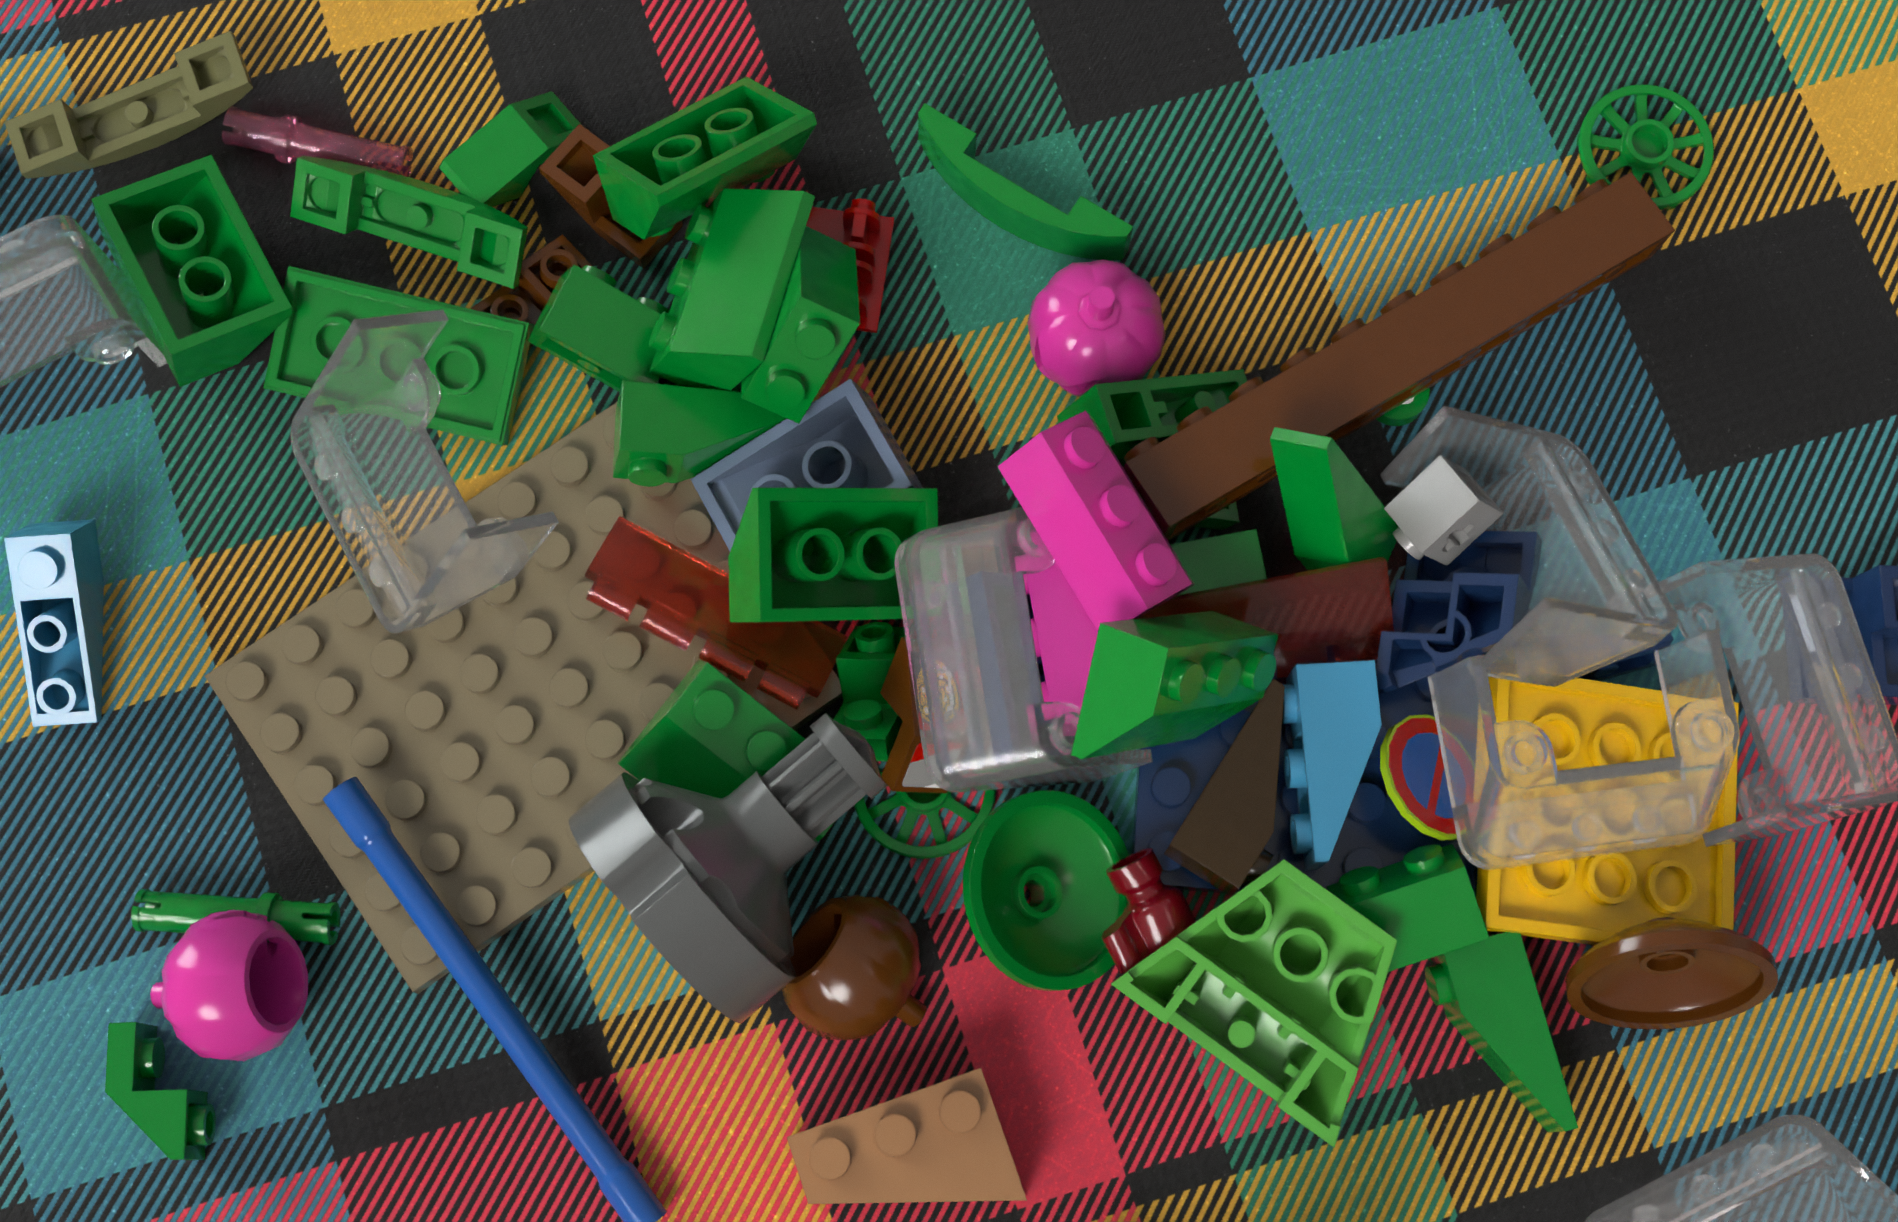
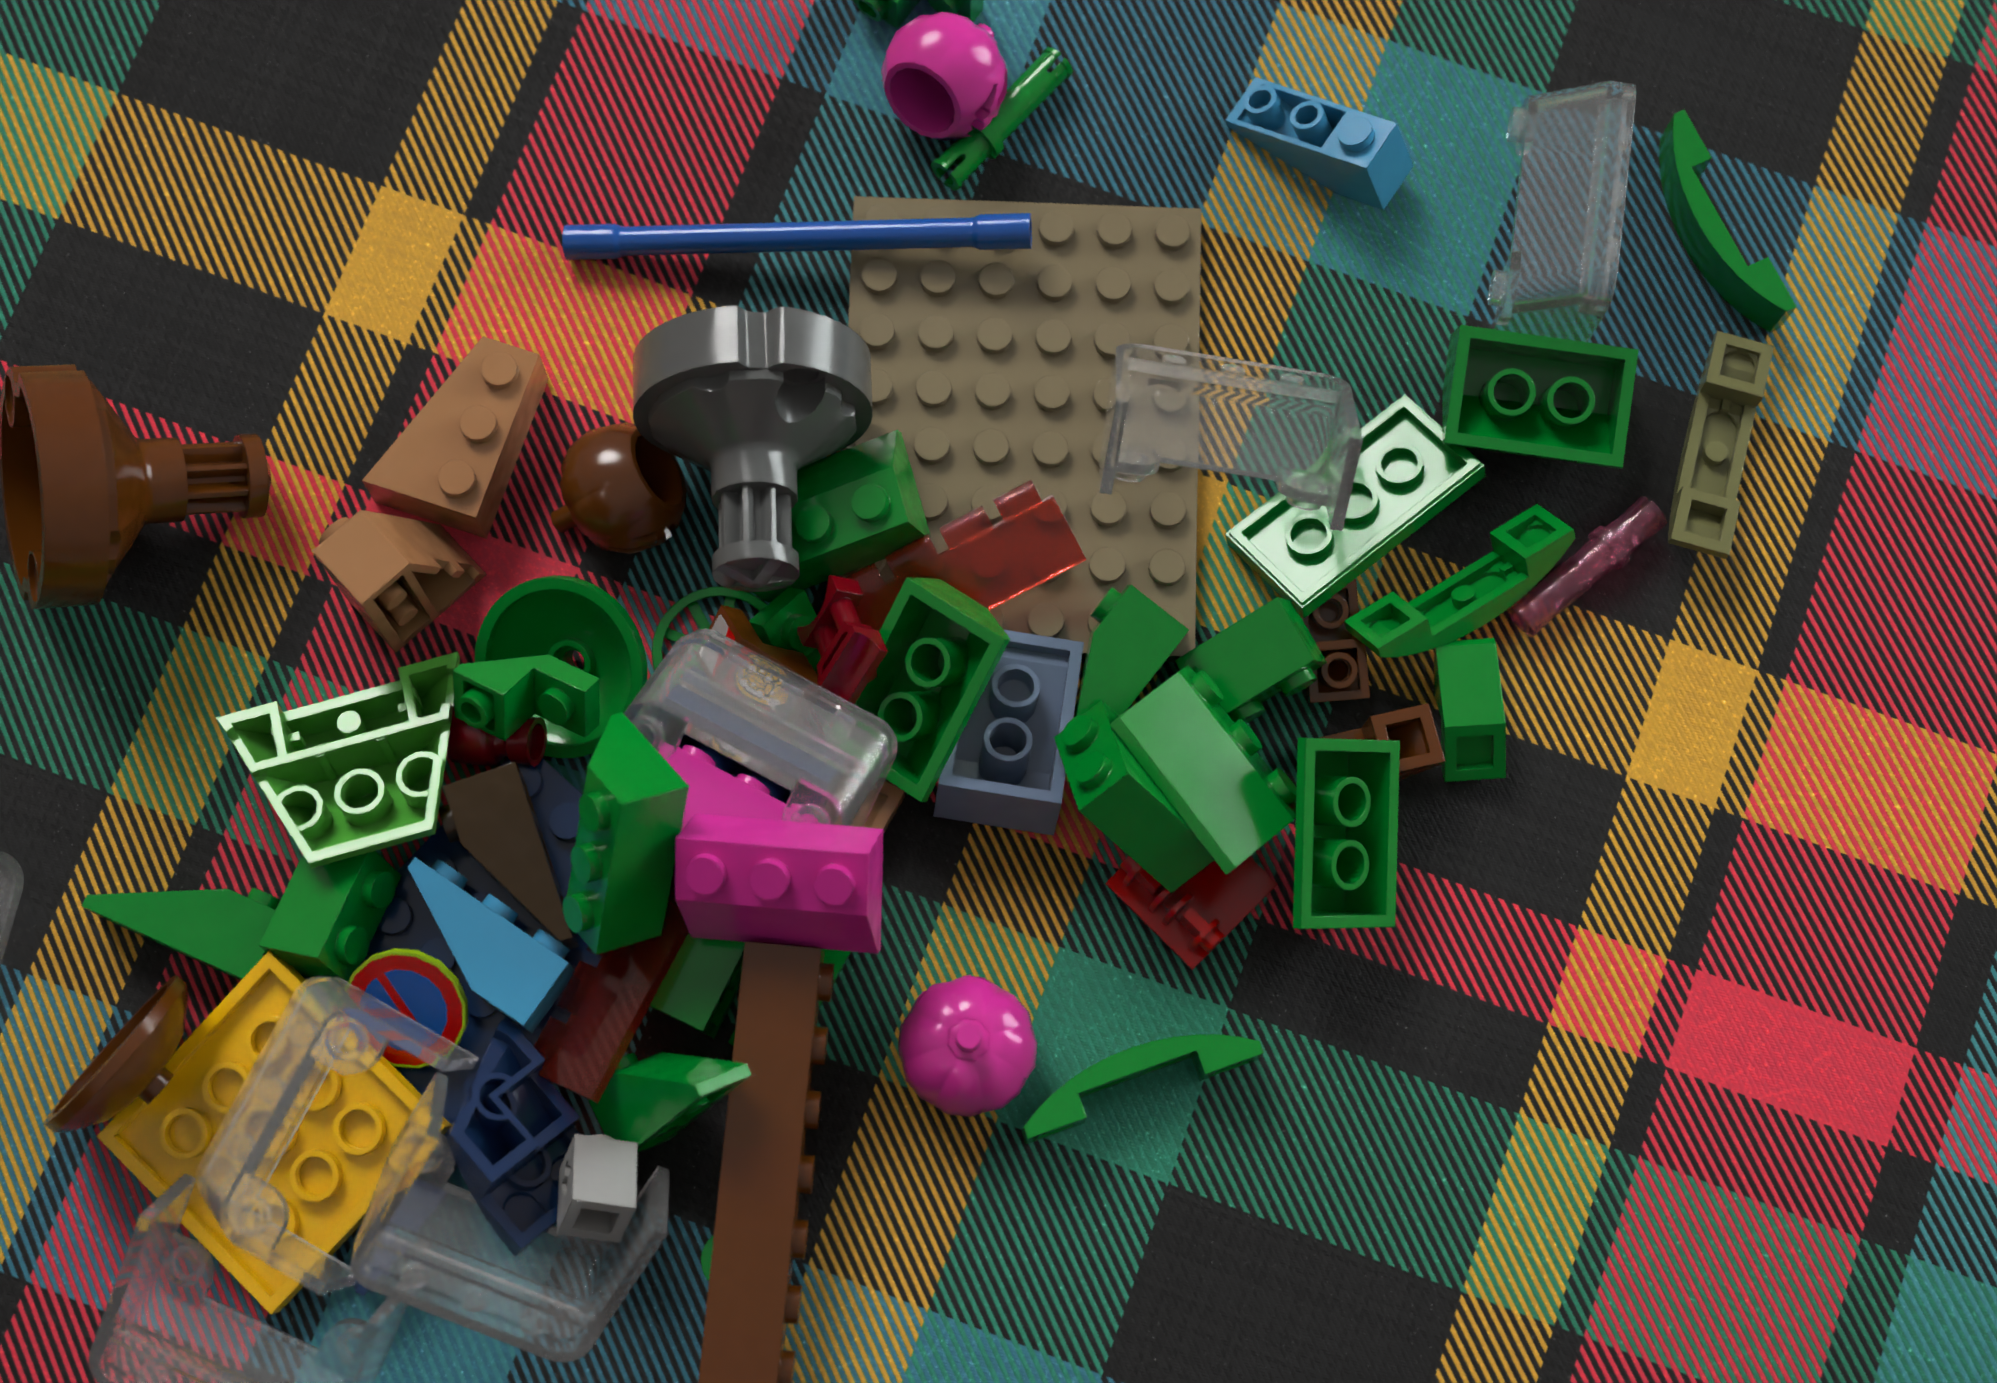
camera: 125 degrees right, 0 degrees up
green slope [1057,369,1247,467] -> none
none -> medium nougat wedge [312,510,487,653]
none -> green slope [453,654,600,741]
none -> dark red piece [797,575,888,707]

